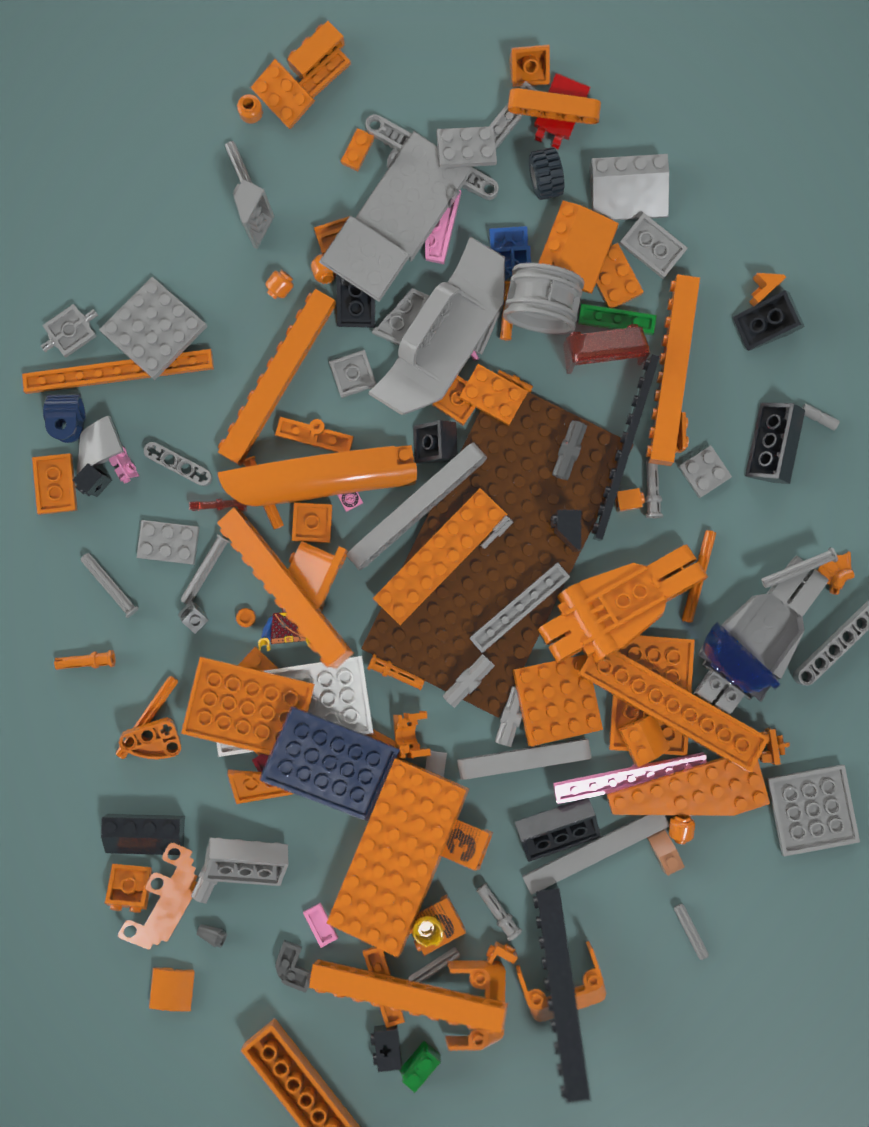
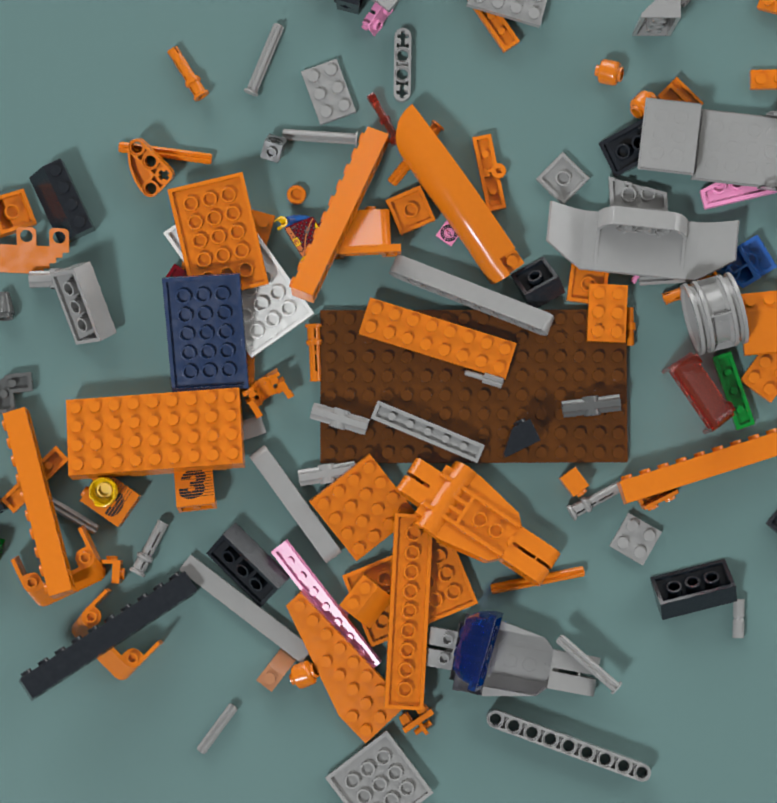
camera: 65 degrees right, 0 degrees up
orange brick [218,289,336,466] -> none
orange wing [228,769,294,804] -> none
bright pink tile [303,902,338,948] -> none
black plate [591,354,660,541] -> none
orange arm [817,551,855,595] -> none

